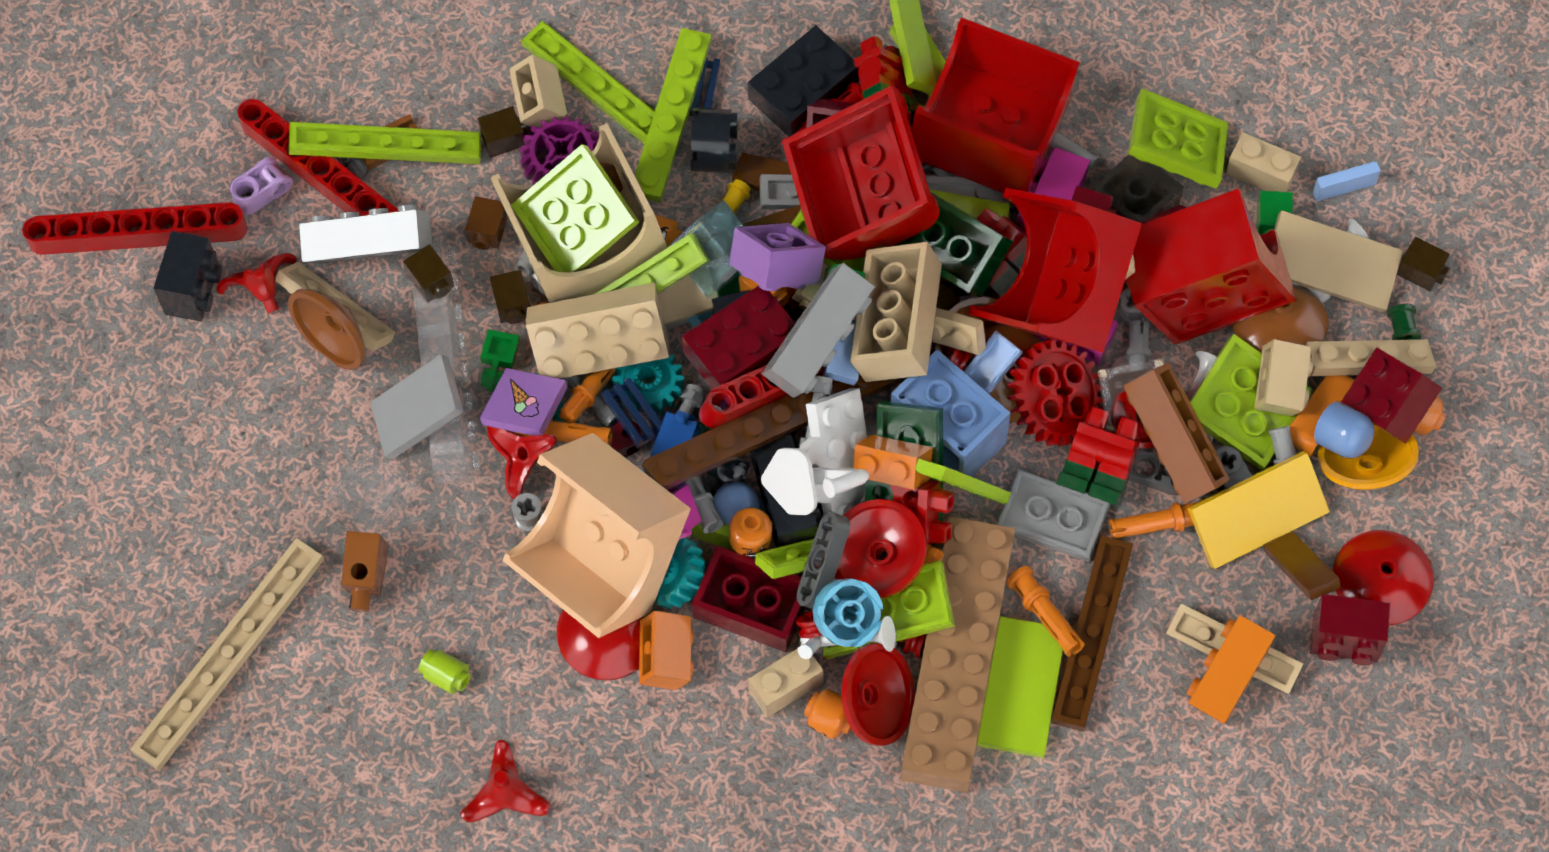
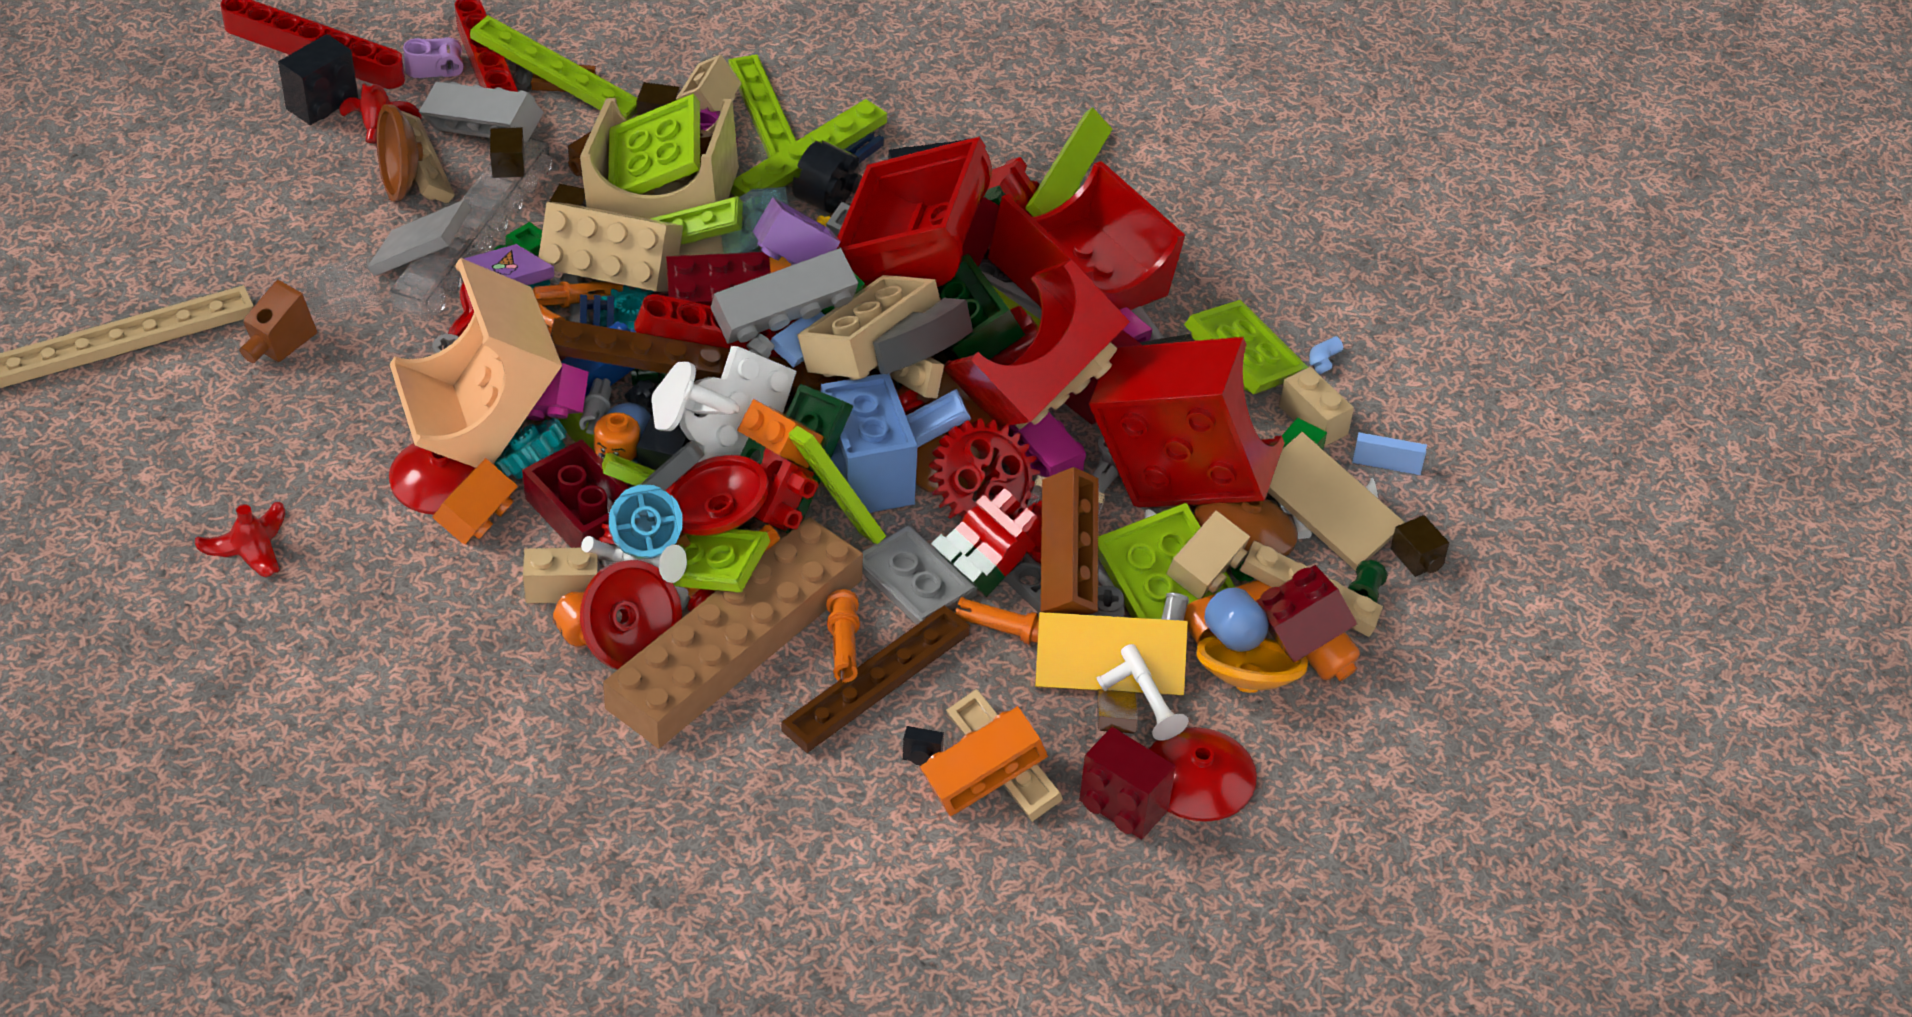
camera: 25 degrees right, 20 degrees down
lime brick [418,649,471,694] -> none
lime tile [977,616,1063,758] -> none
none -> dark grey slope [873,298,973,374]
none -> black plate [902,726,944,766]
none -> white piece [1096,644,1189,741]
none -> light blue arm [1309,336,1343,375]

